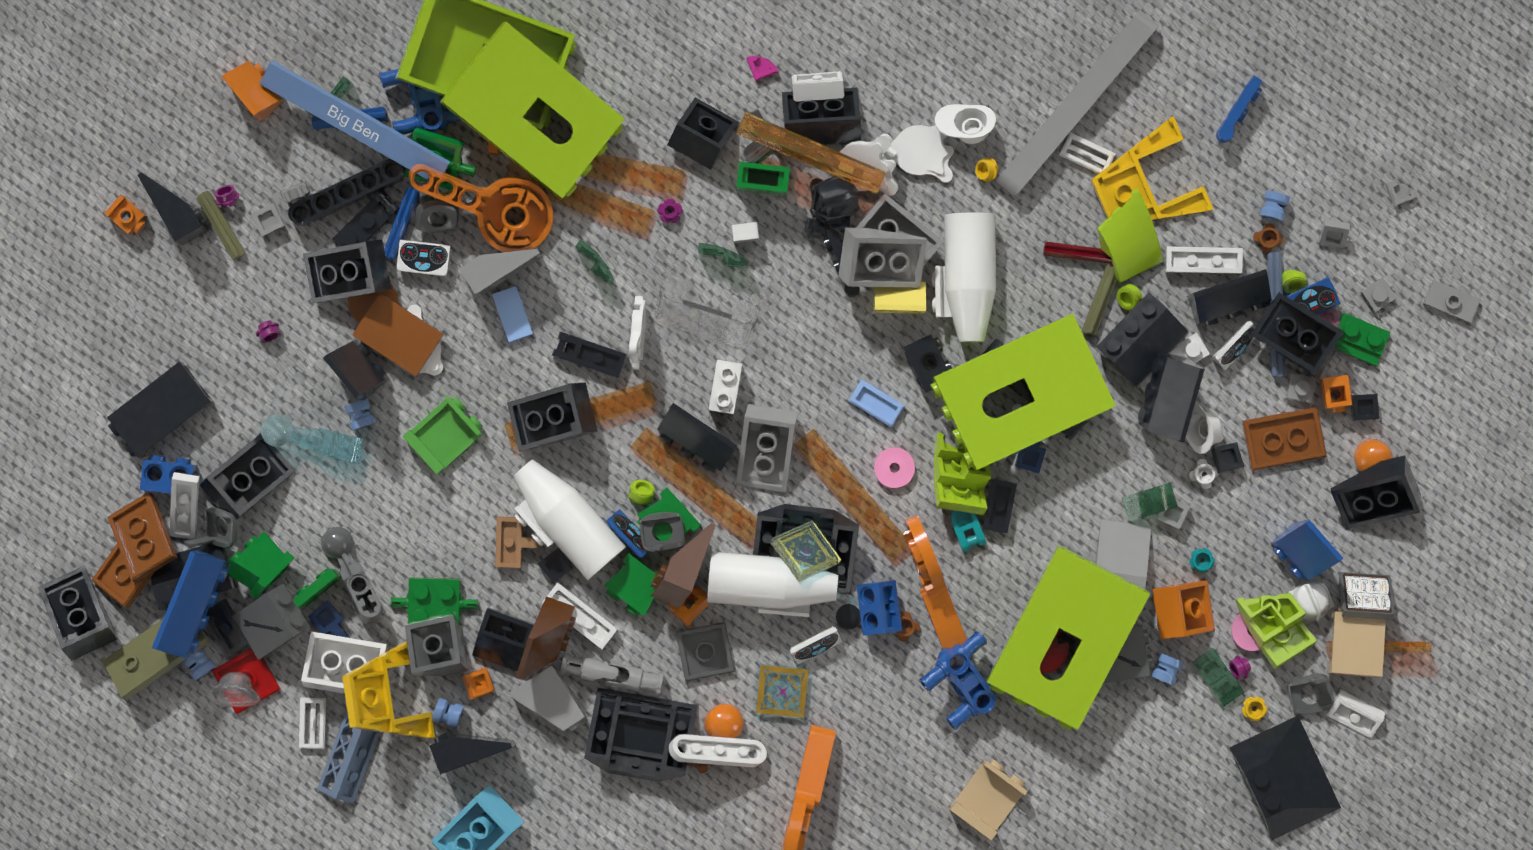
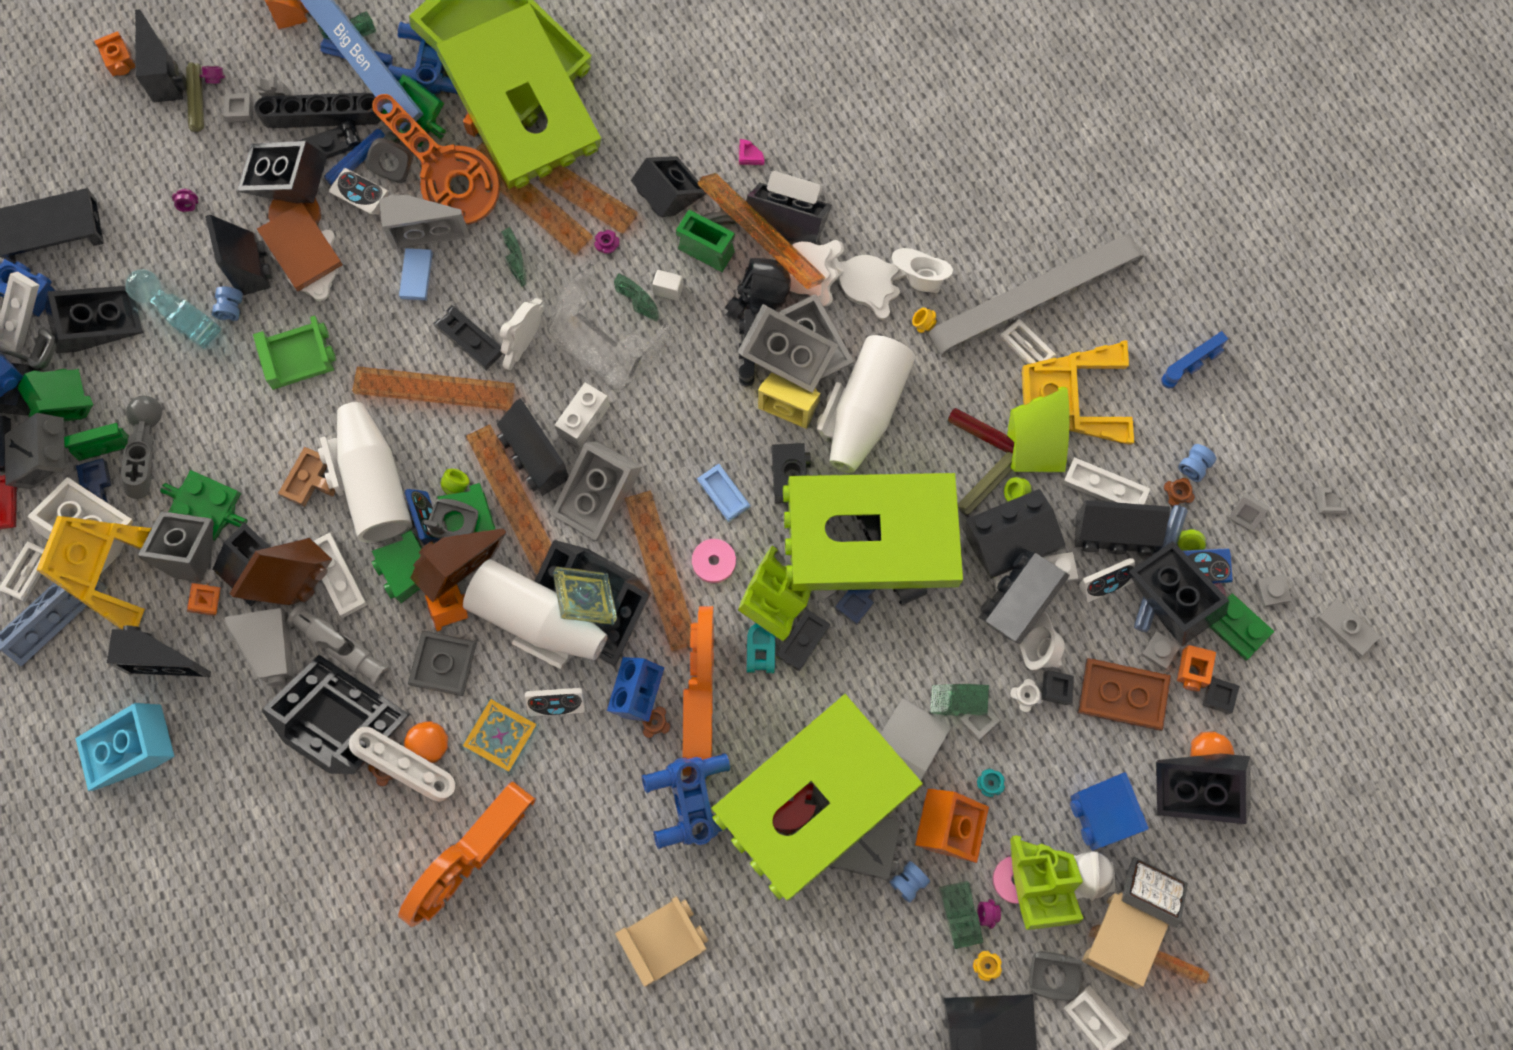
camera: 30 degrees right, 15 degrees down
medium blue wheel [432,698,464,729] -> none
black slope [507,382,598,452] -> none
black plate [538,548,573,584] -> none
black plate [836,604,861,629] -> none

